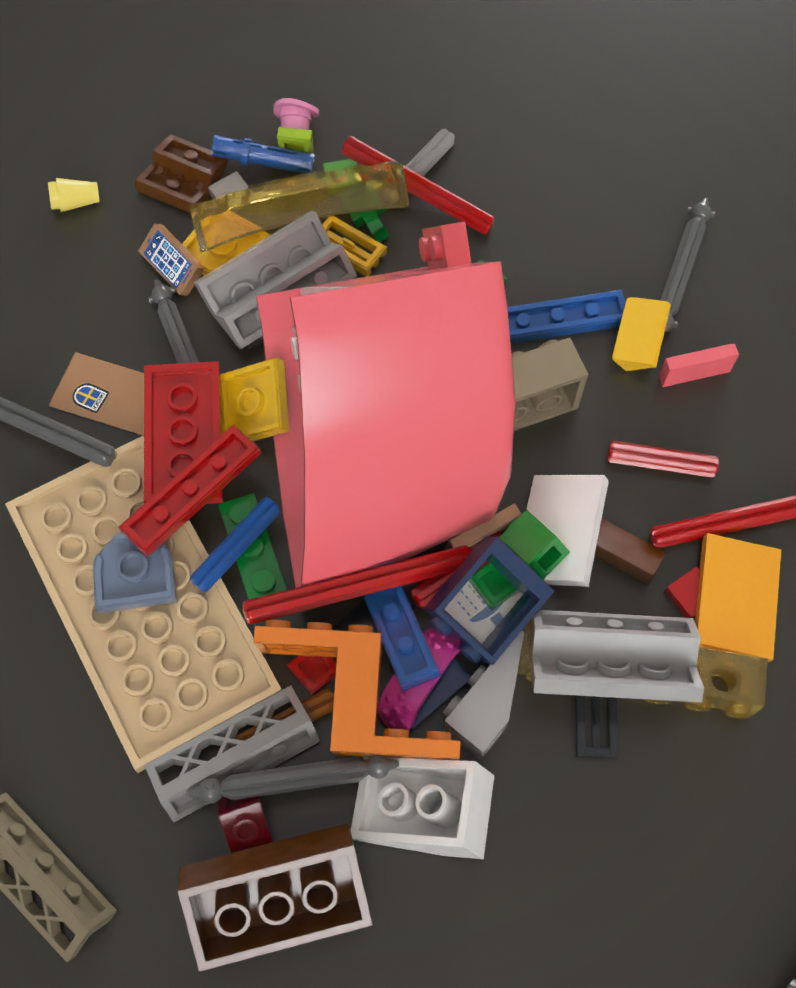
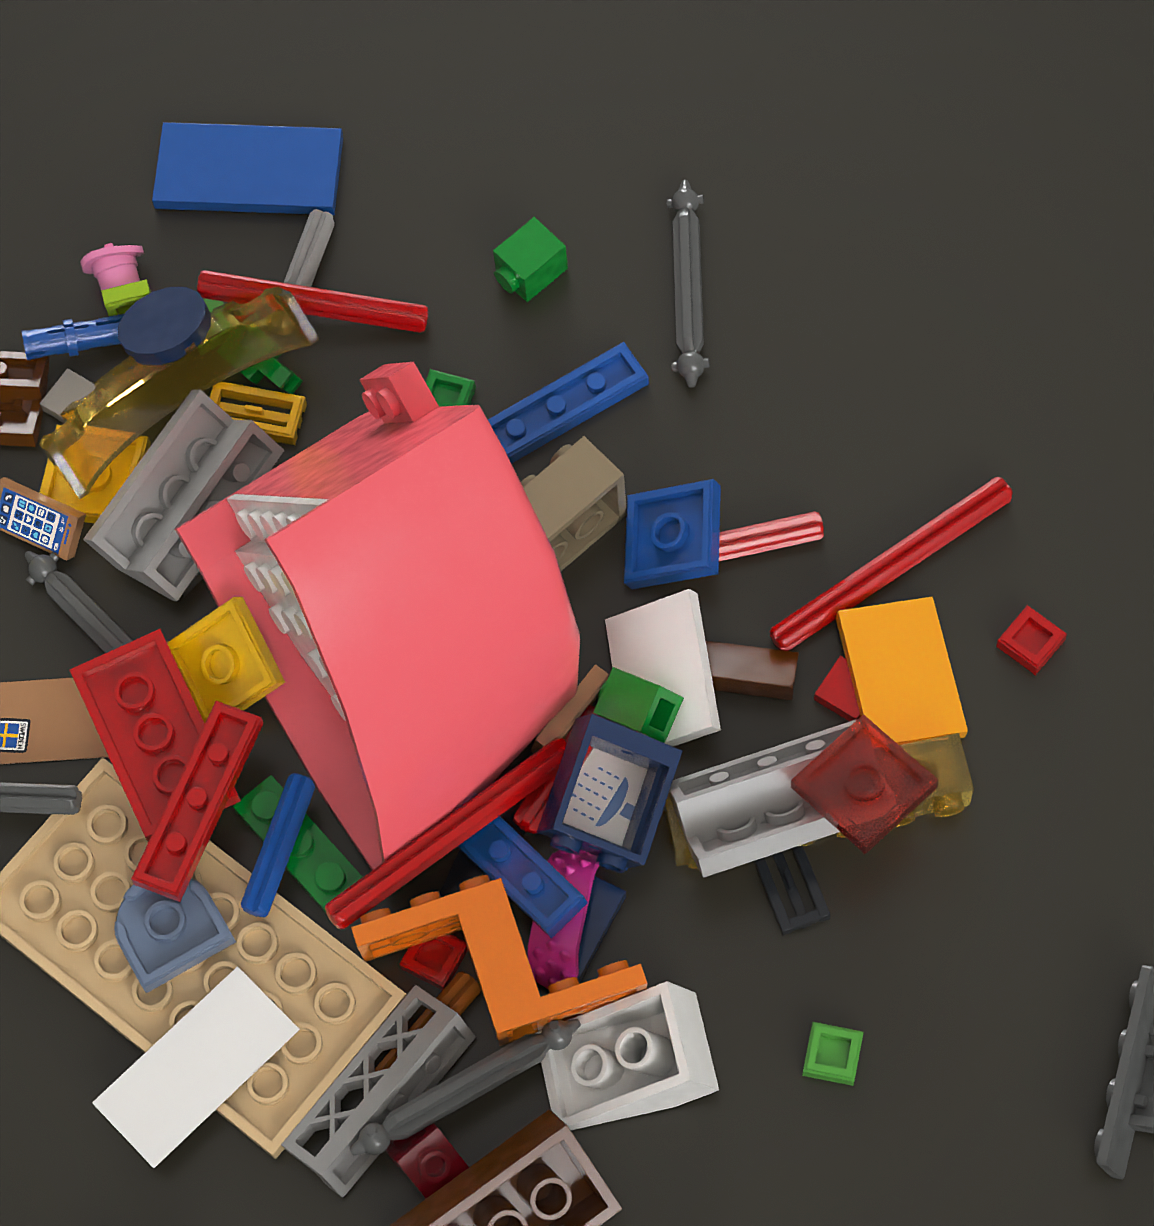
camera: 15 degrees left, 0 degrees up
light grey slope [442,631,525,760] -> none
green tile [469,563,520,611] -> none
yellow slope [612,297,671,371] -> none
coral tile [659,344,739,387] -> none
none -> white sticker [92,966,300,1168]
none -> dark blue tile [118,287,211,365]
none -> blue tile [152,122,343,215]
none -> green brick [493,217,568,302]
none -> blue tile [624,479,721,589]
none -> clear red tile [791,714,938,854]
none -> bright green tile [802,1022,864,1086]

